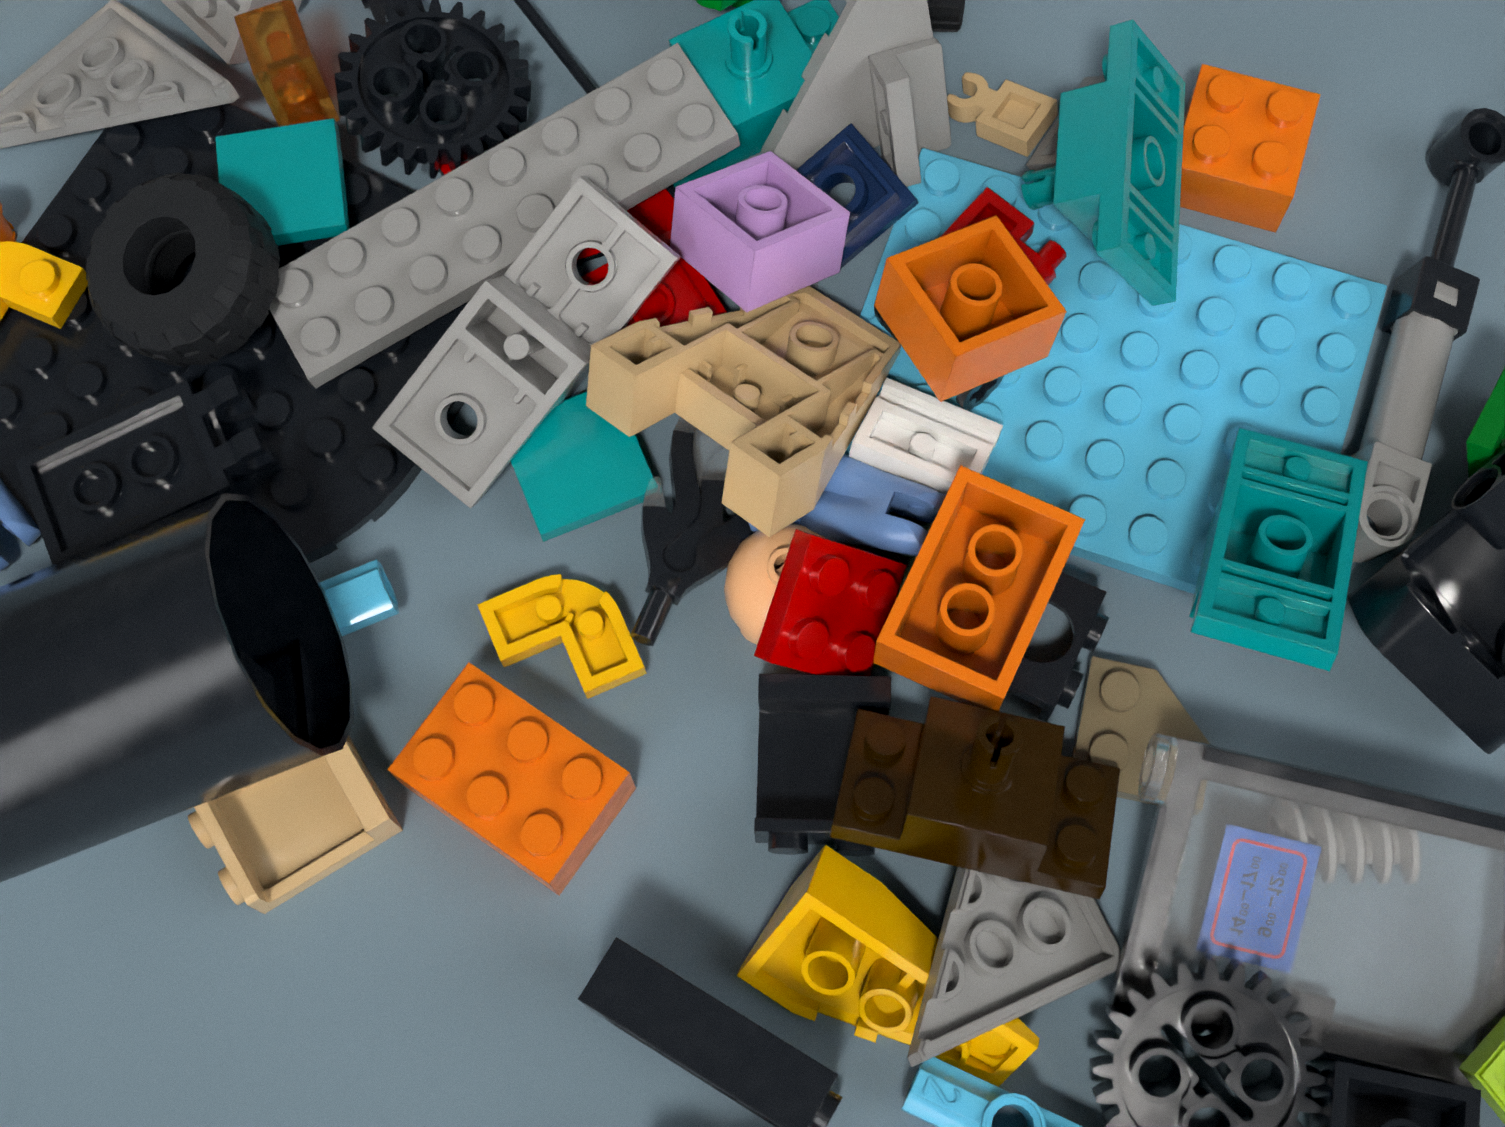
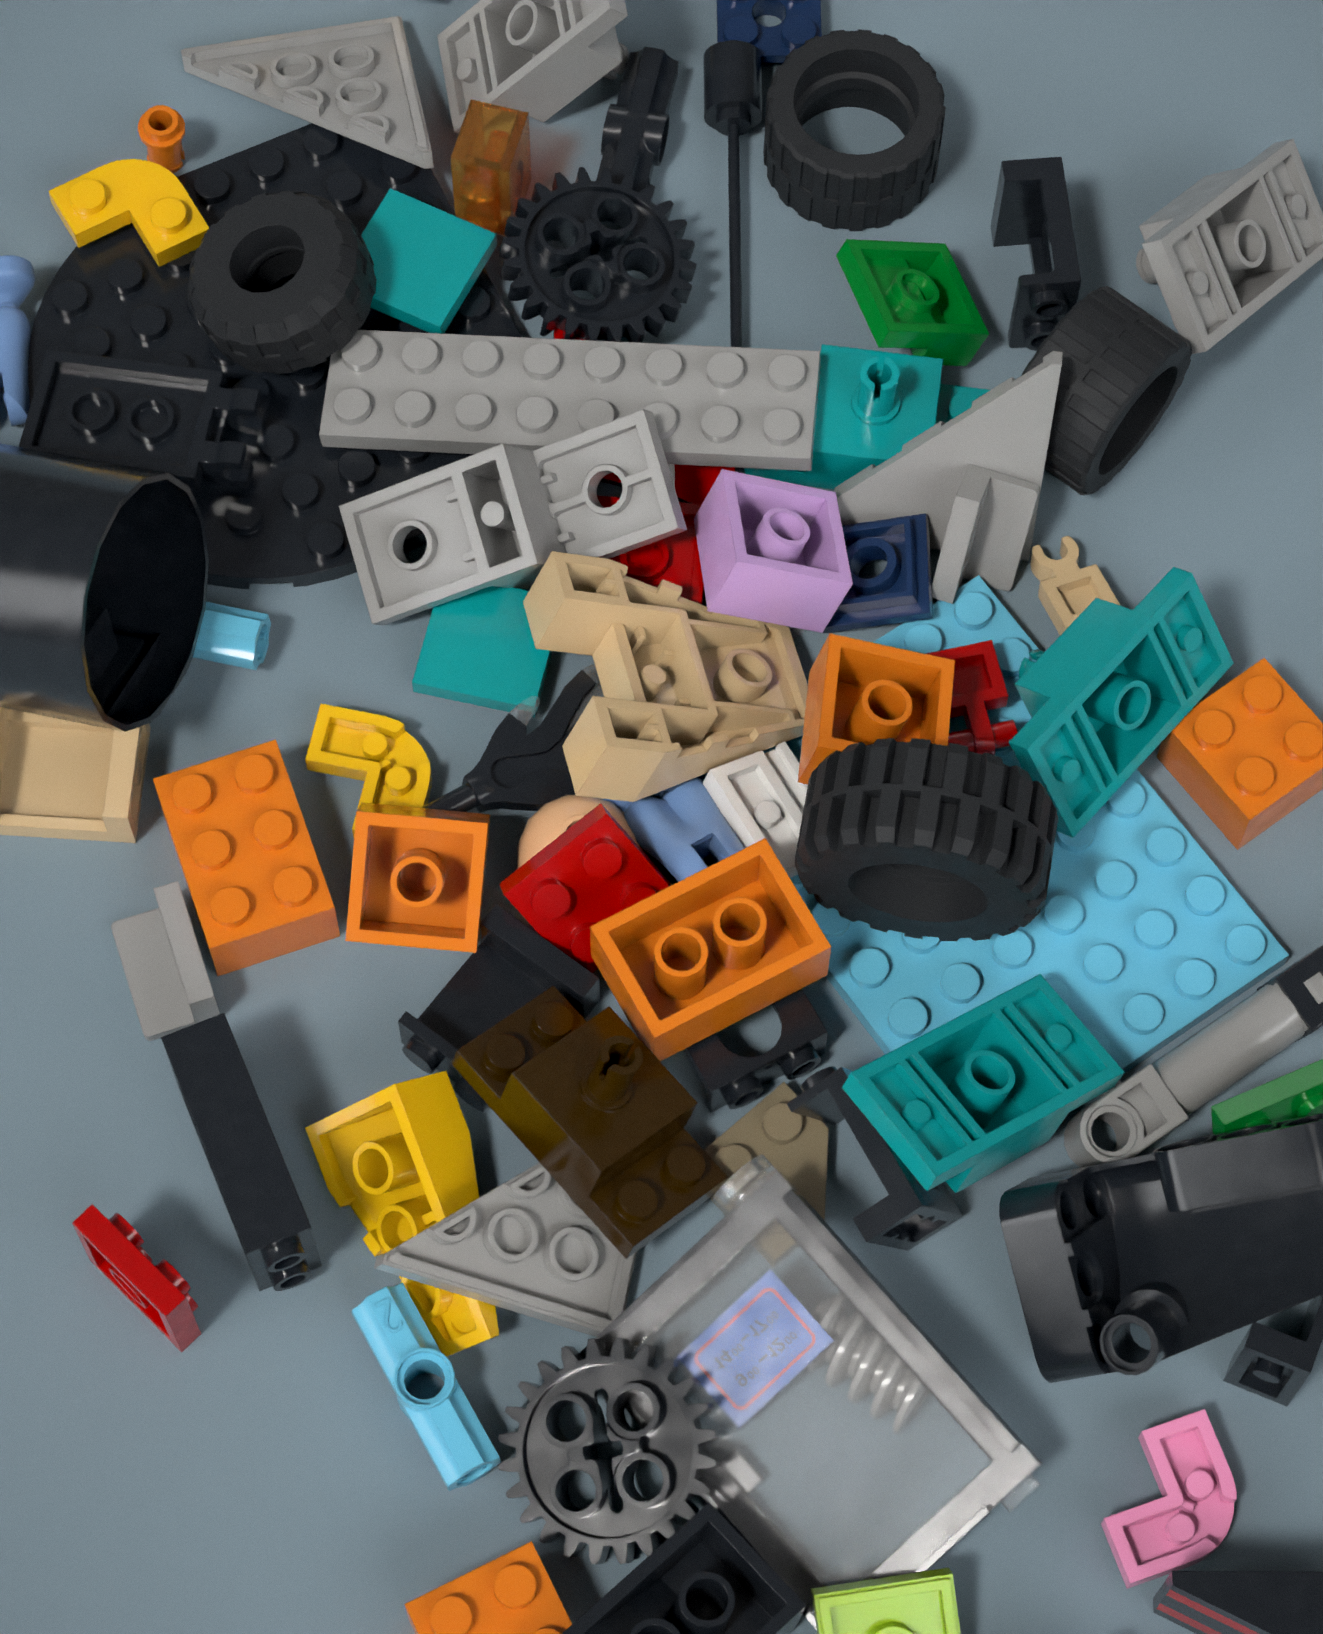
camera: 30 degrees right, 5 degrees down
none -> light grey panel [111,881,220,1041]
none -> orange brick [345,803,490,953]
none -> black panel [787,1066,962,1251]
none -> black tyre [795,738,1058,941]

